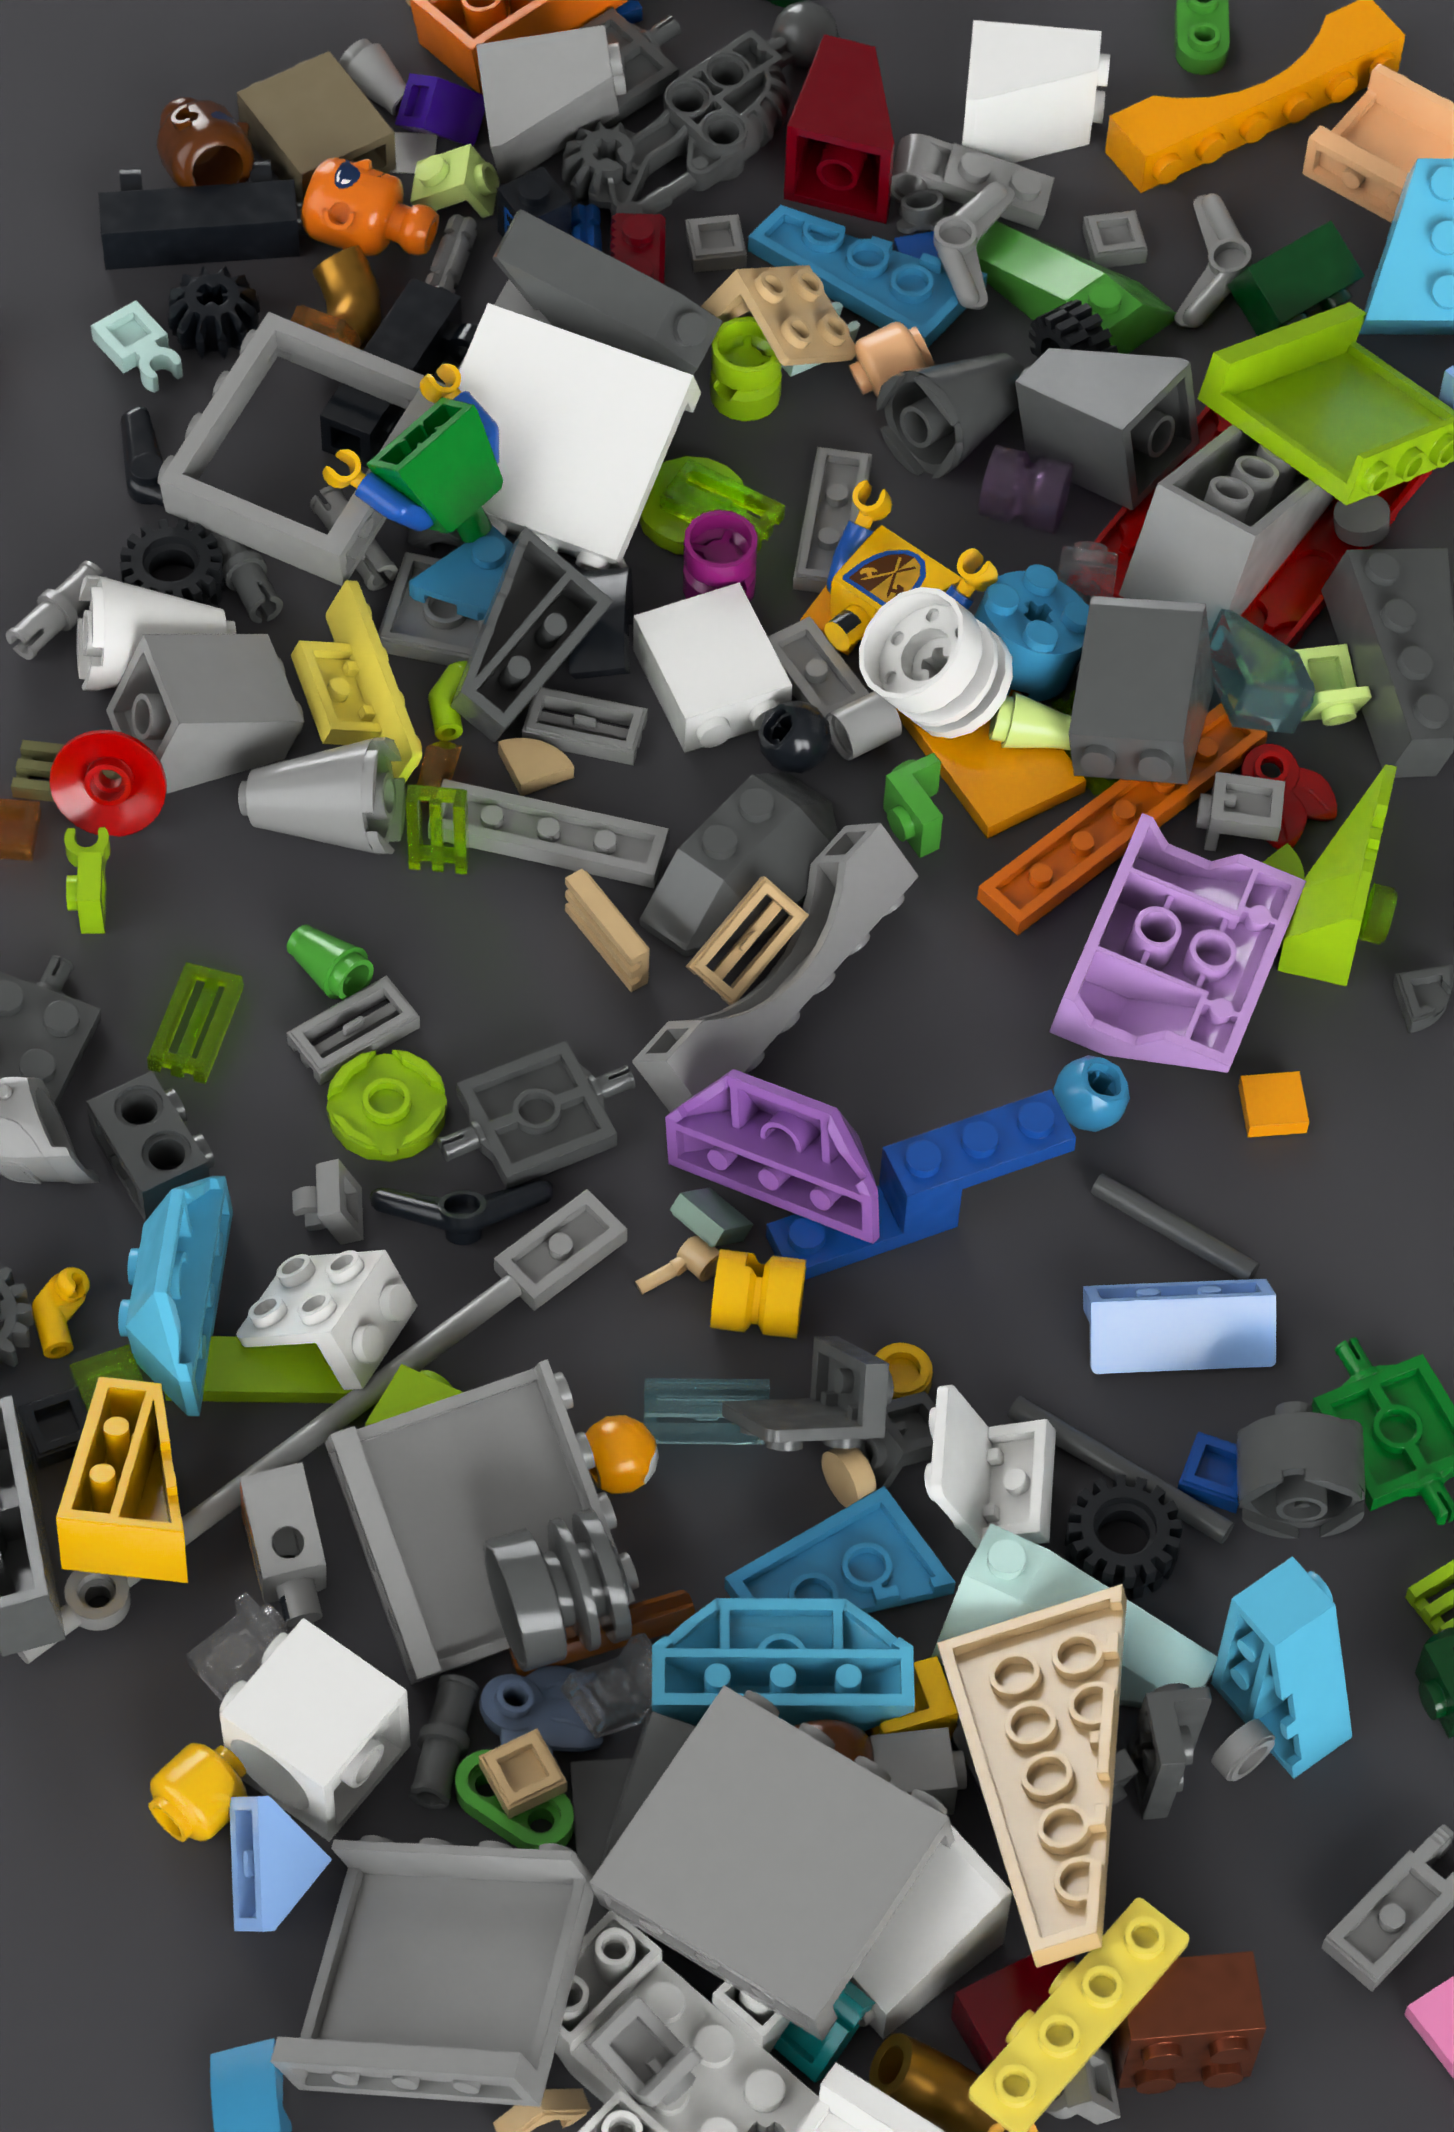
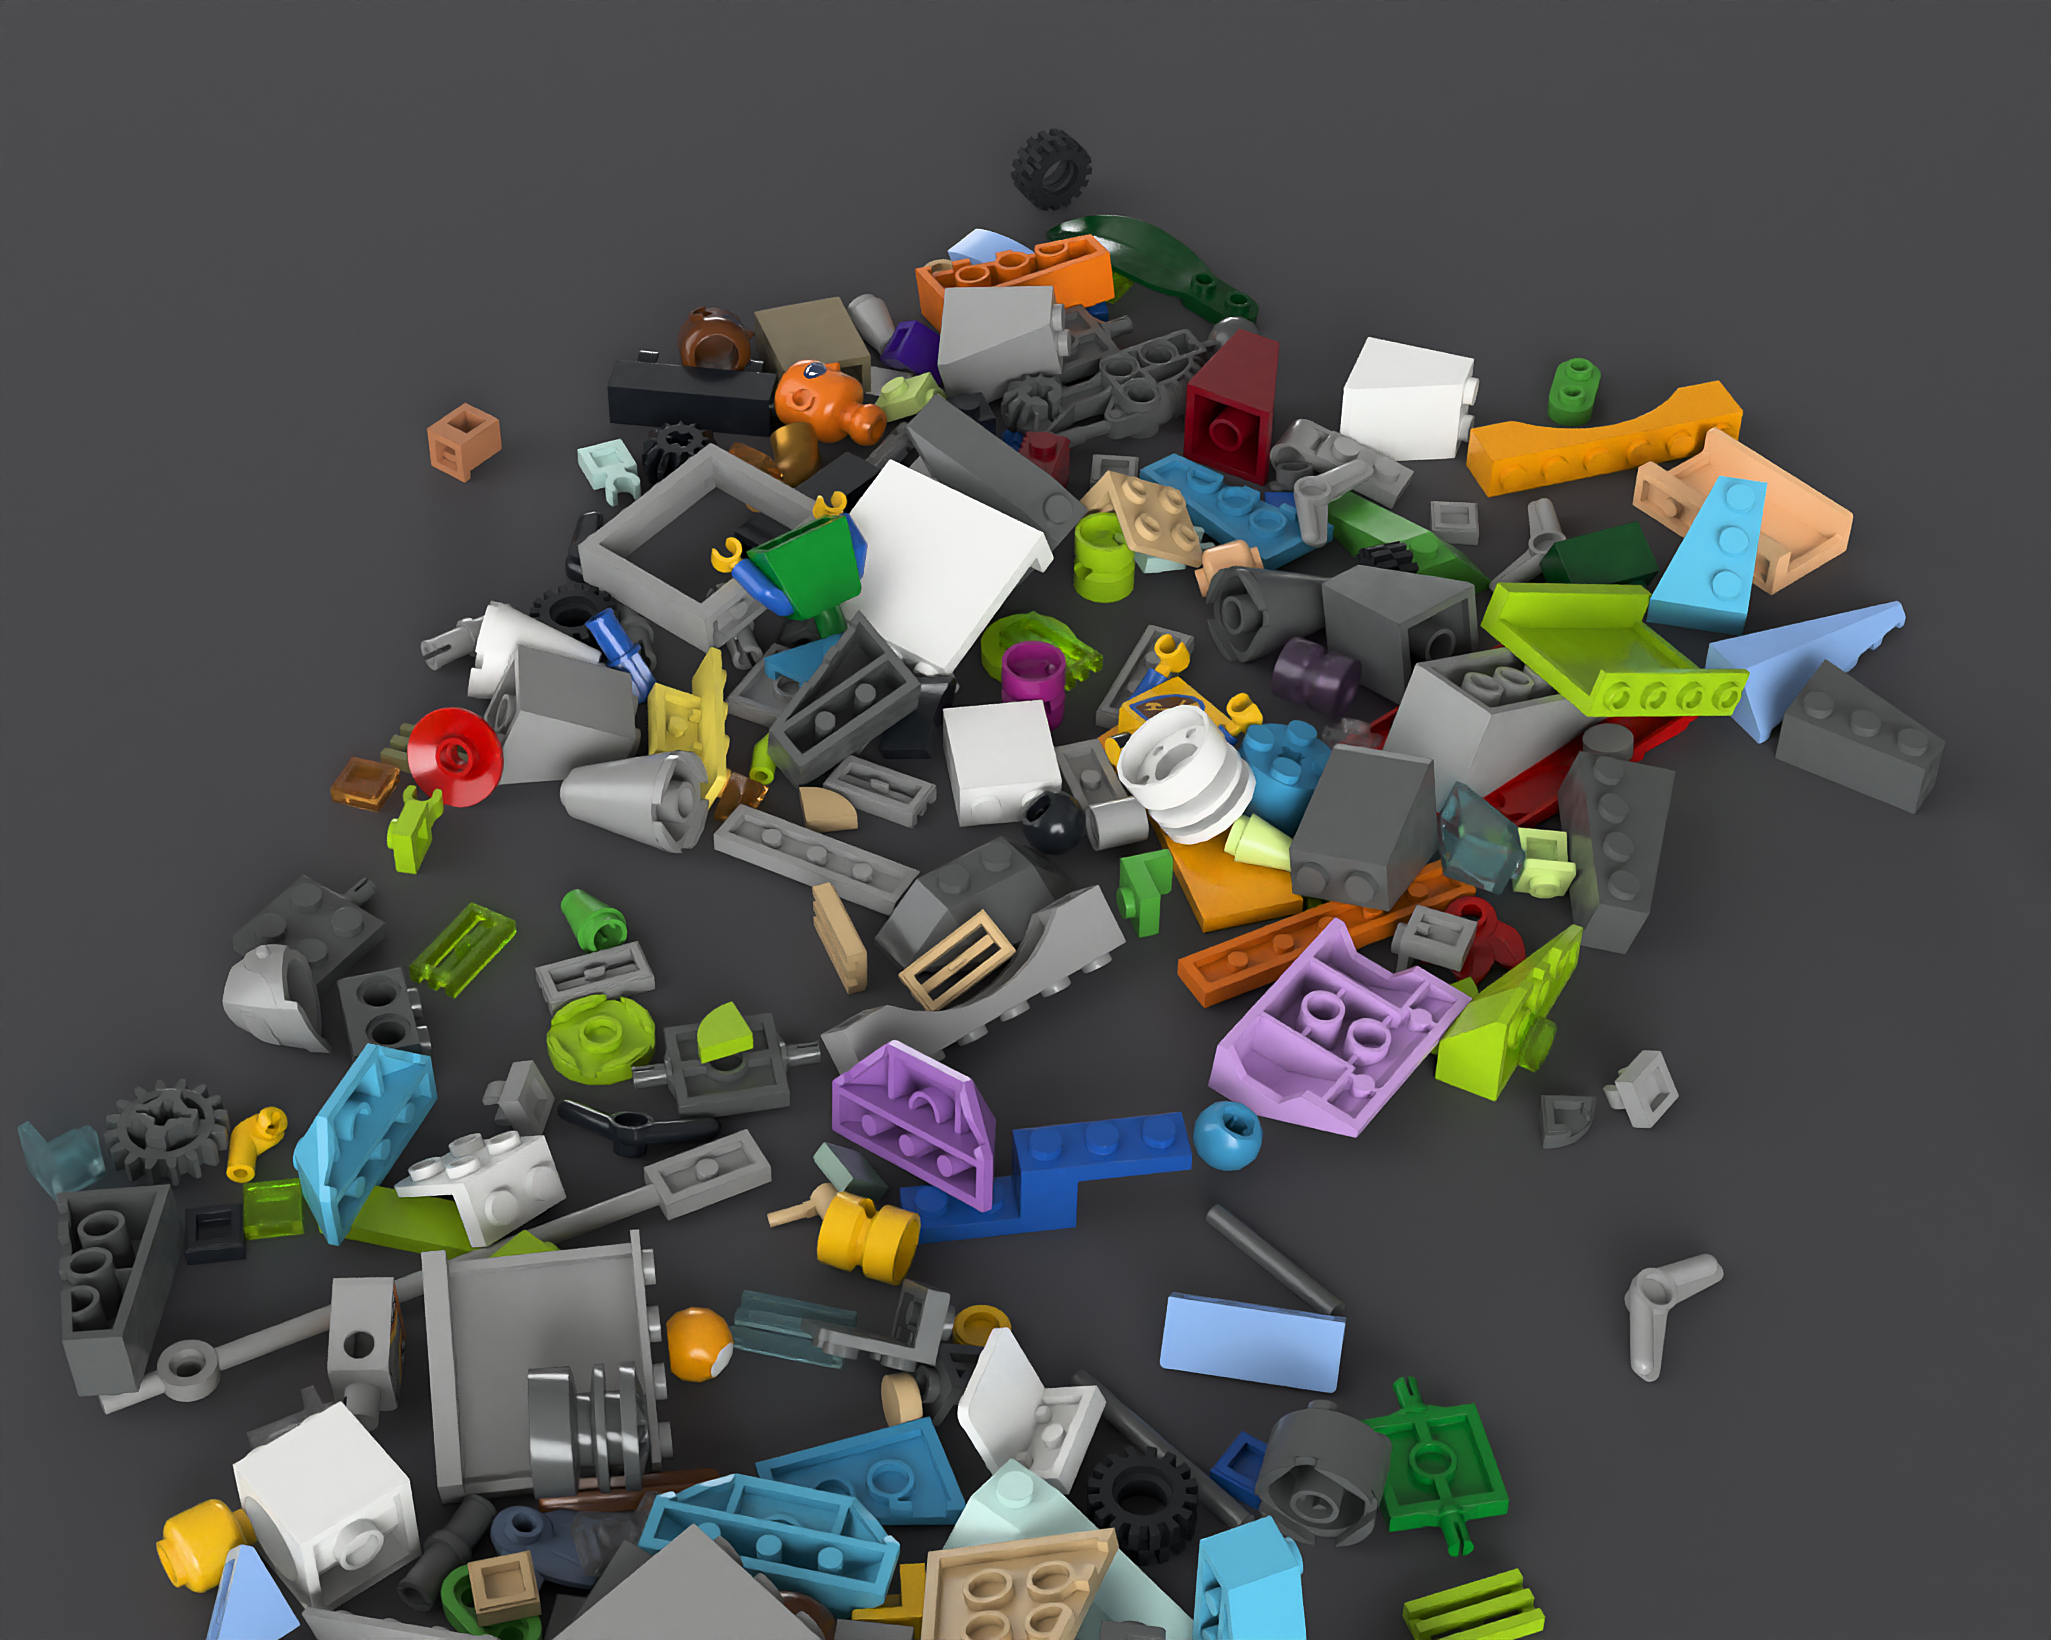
camera: 15 degrees right, 15 degrees down
yellow wedge [56,1377,188,1583] -> none
clear neon green tile [406,785,469,875] -> none
light orange tile [1238,1071,1309,1138] -> none
none -> blue axle [585,607,659,704]
none -> lime tile [697,1001,754,1064]

